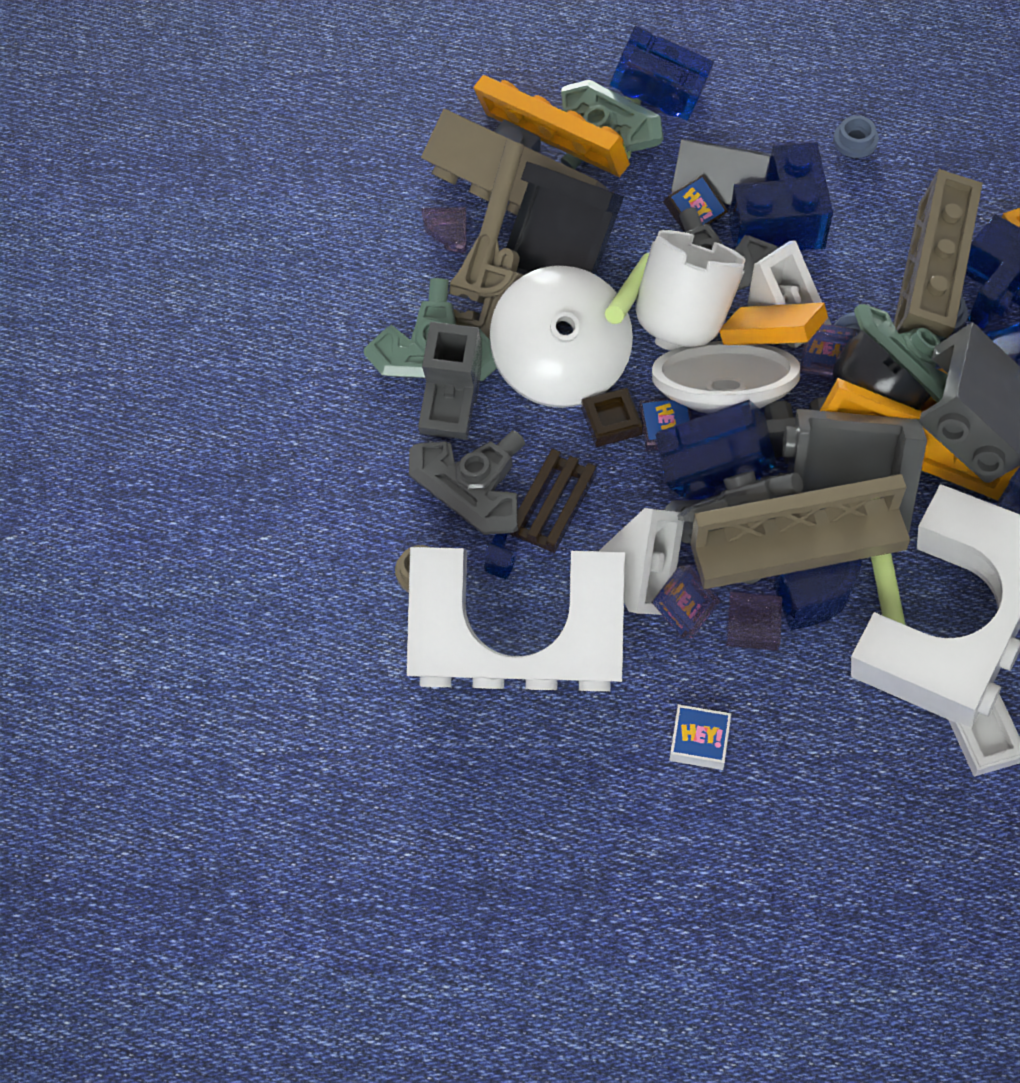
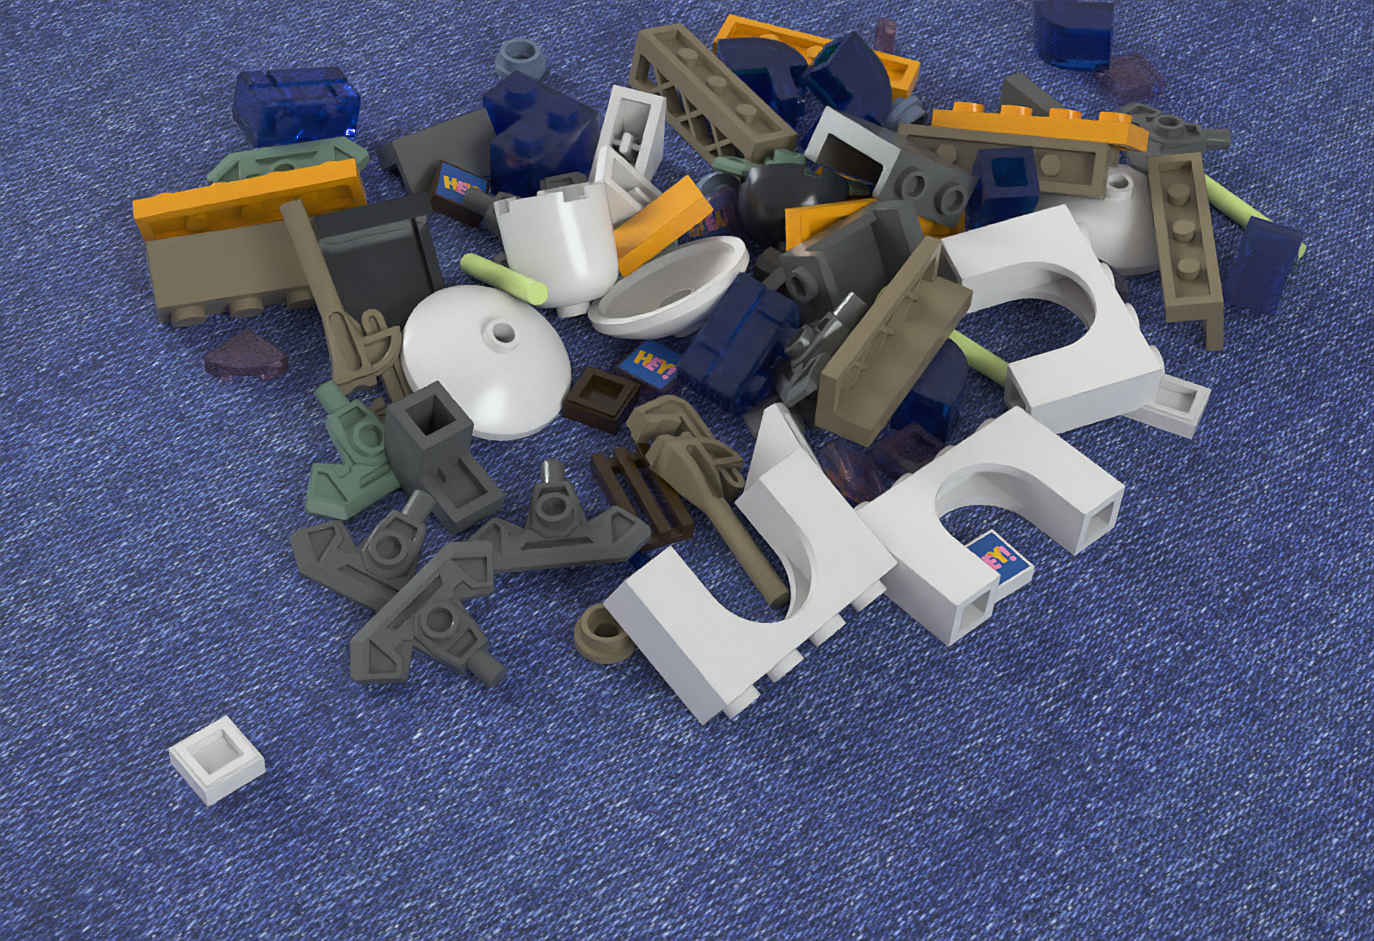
camera: 55 degrees left, 15 degrees down
none -> white tile [168,715,266,806]
none -> dark grey piece [289,490,436,613]
none -> dark grey piece [350,540,507,689]
none -> white slope [588,85,666,184]
none -> dark tan piece [626,395,791,609]
none -> white arch [854,405,1125,647]

